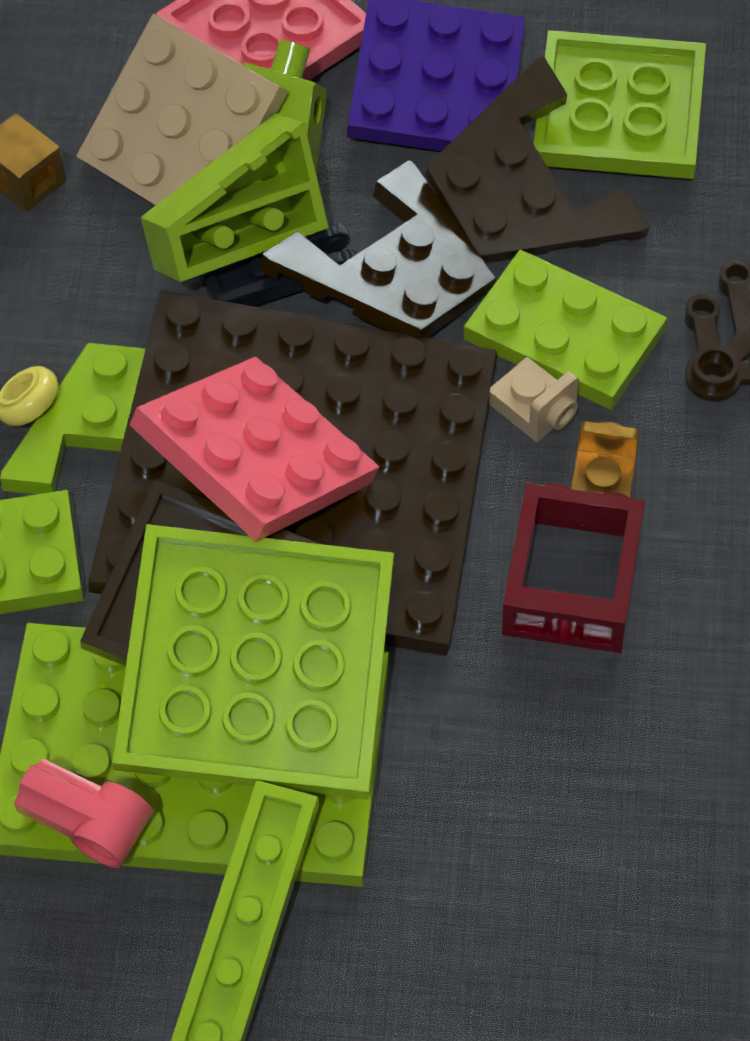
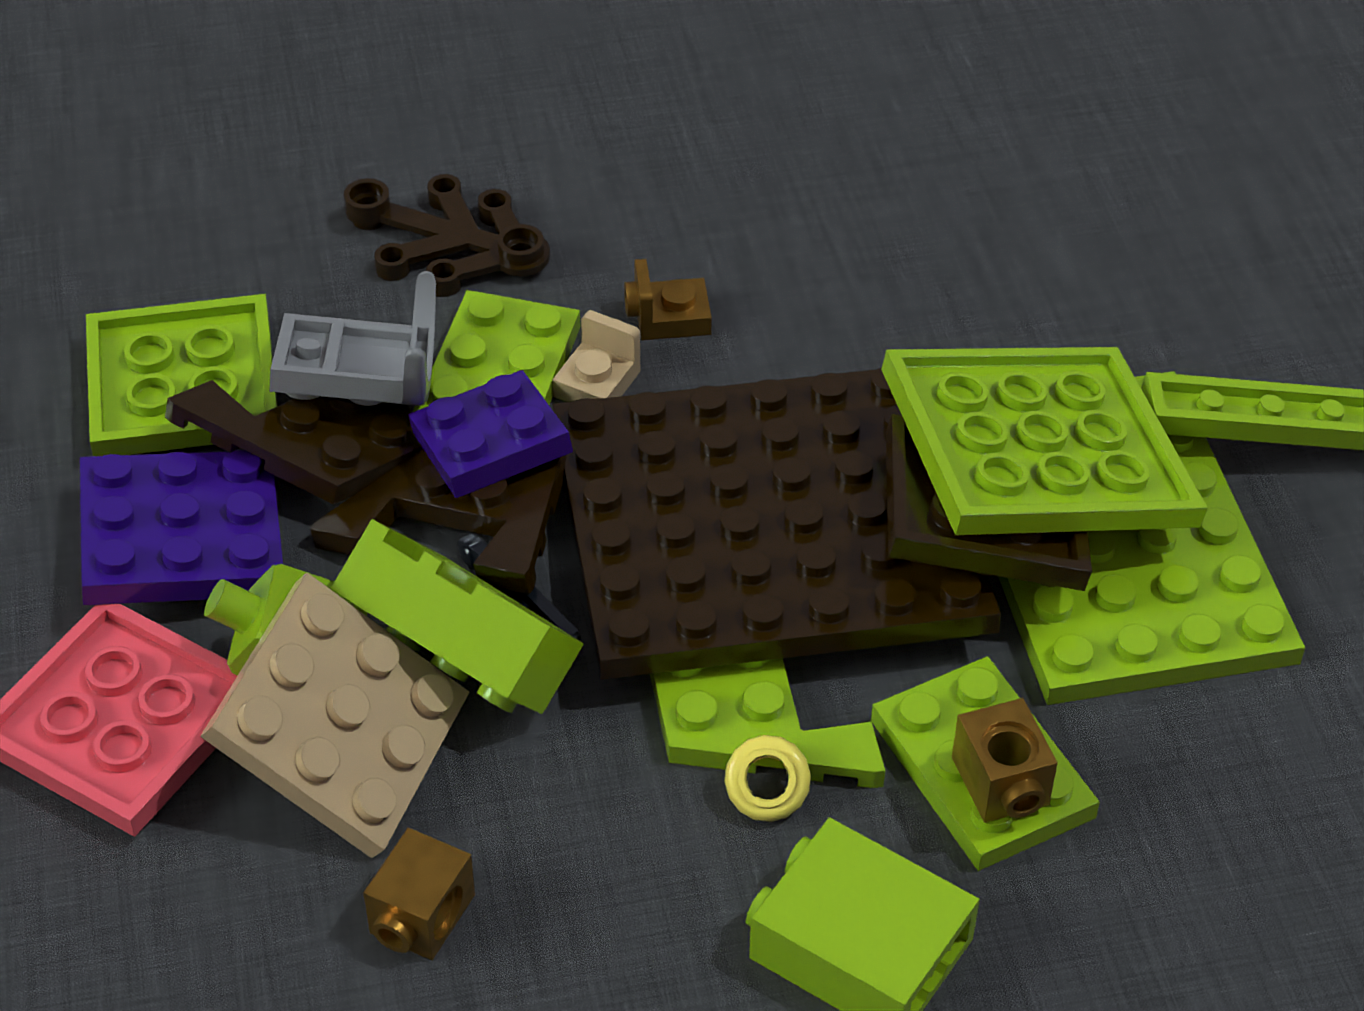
camera: 110 degrees left, 10 degrees down
coral piece [14,758,153,868] -> none
coral plate [130,356,379,542] -> none
dark red window [502,483,645,654] -> none
none -> light grey piece [269,271,436,406]
none -> dark purple plate [408,370,573,498]

